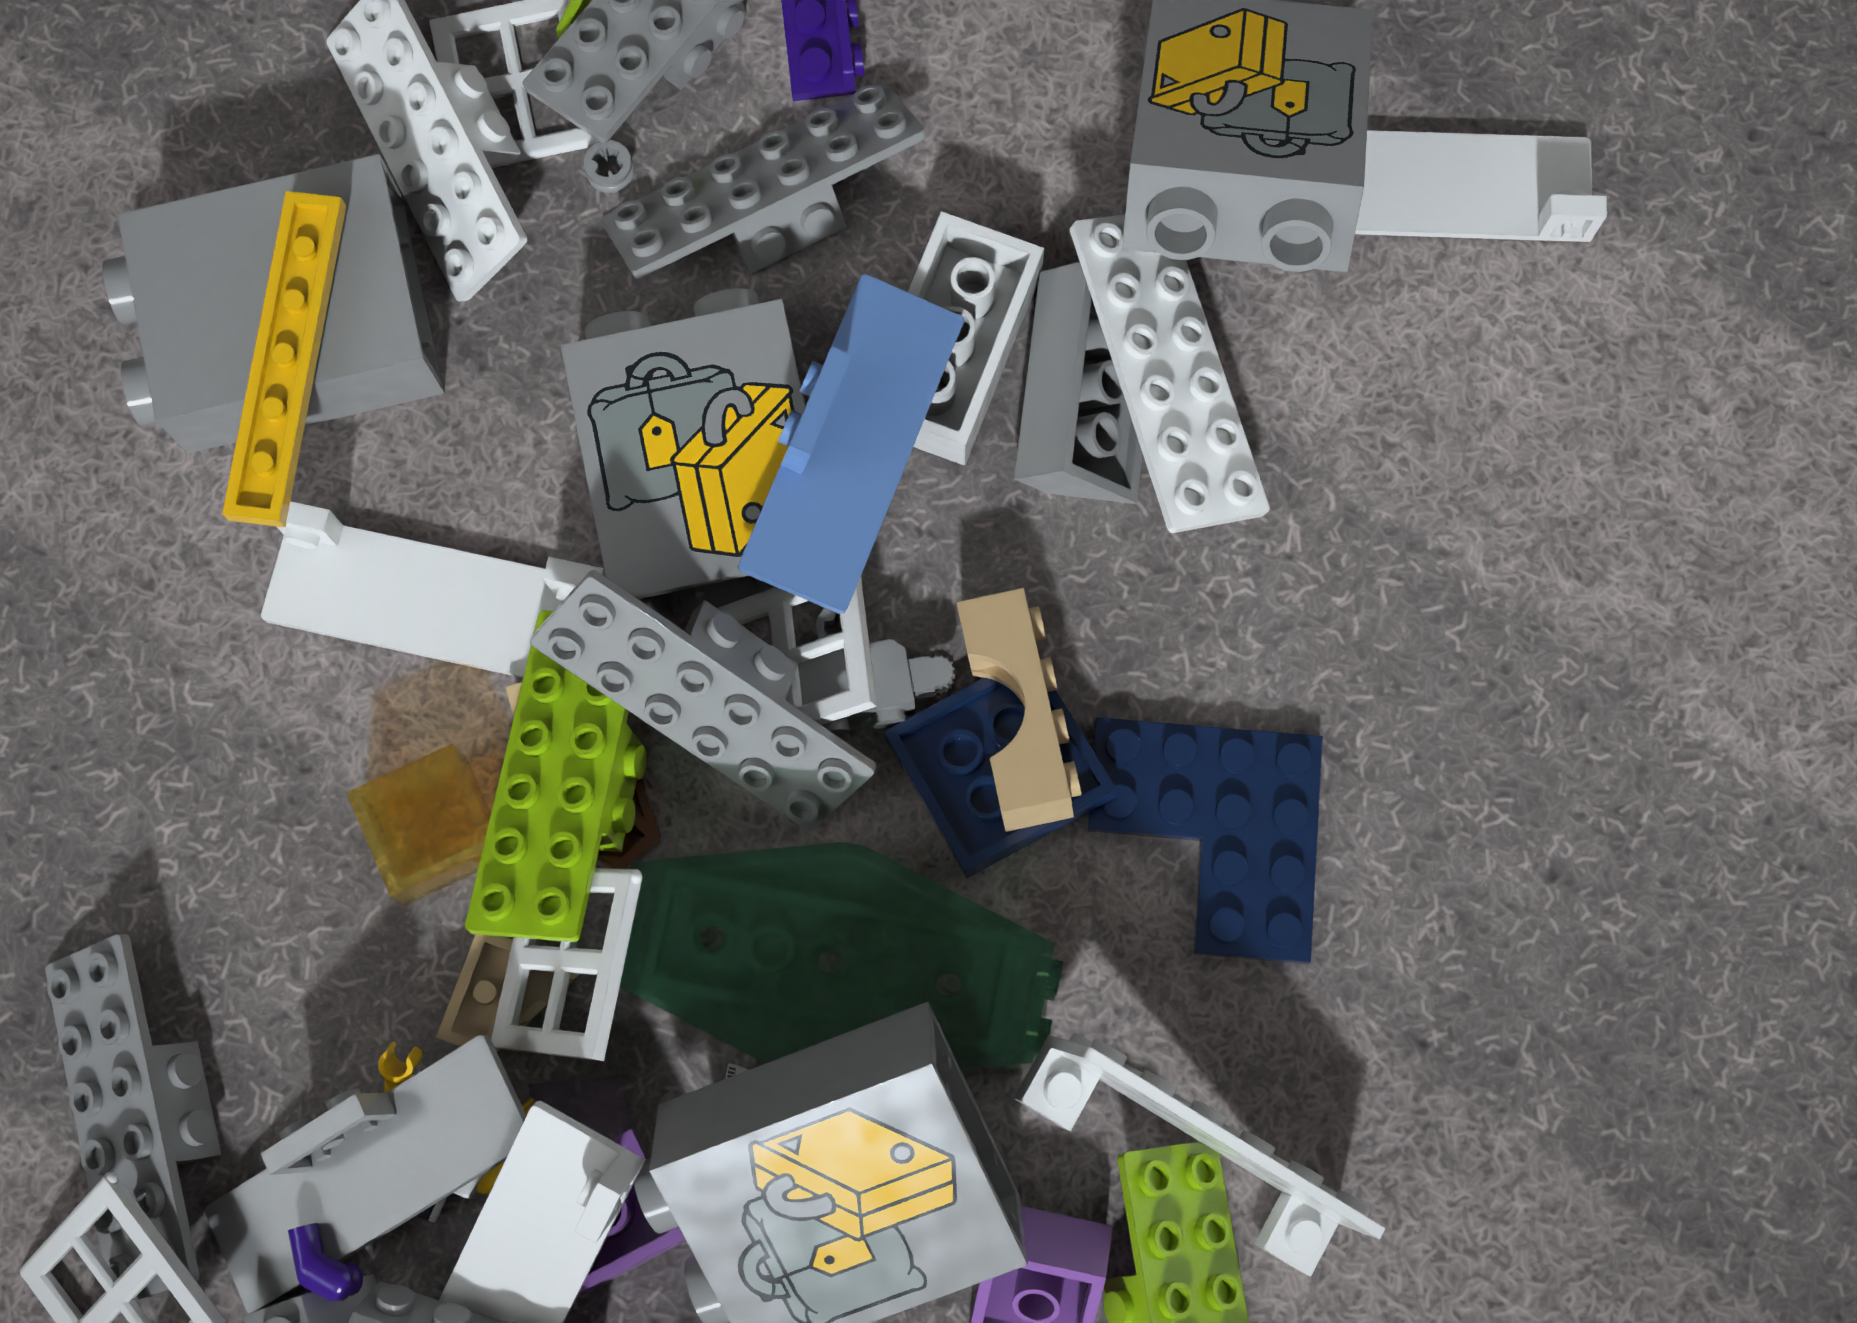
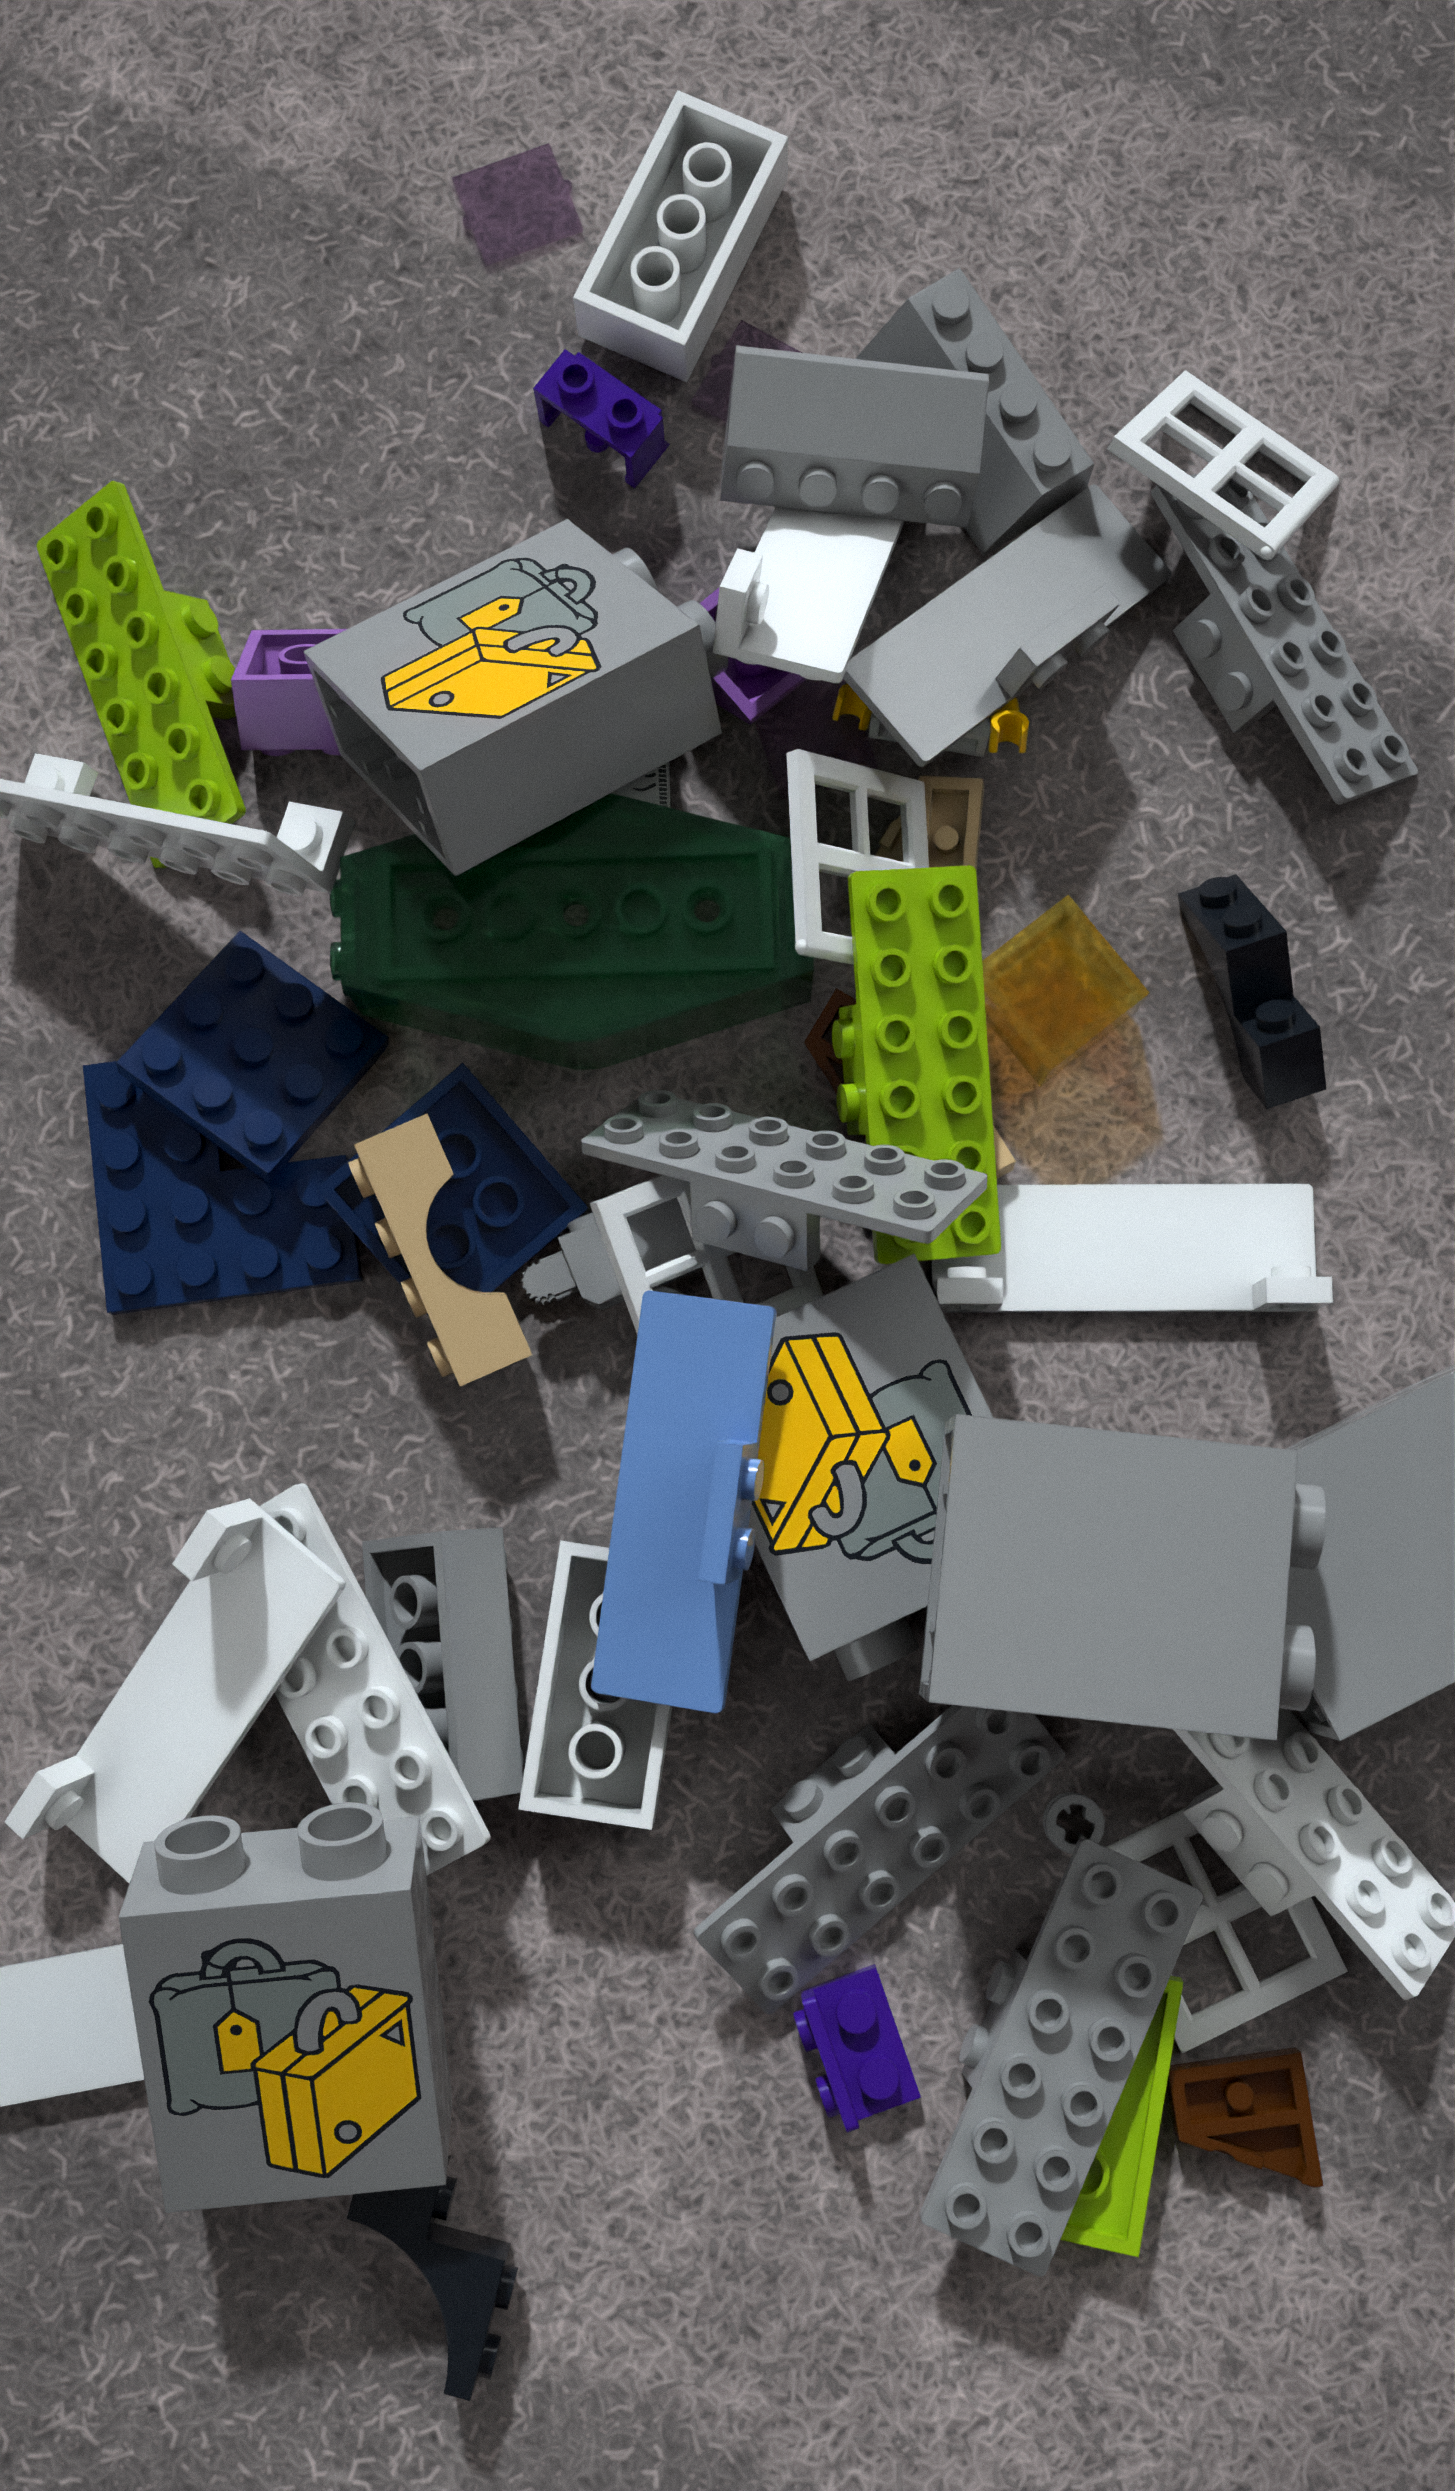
camera: 170 degrees right, 5 degrees up
yellow plate [222,191,346,527] -> none
dark purple arm [288,1223,363,1301] -> none
none -> white bracket [5,1498,346,1884]
none -> dark blue plate [116,931,389,1183]
none -> light grey brick [919,1414,1326,1740]
none -> black arch [1178,874,1326,1109]

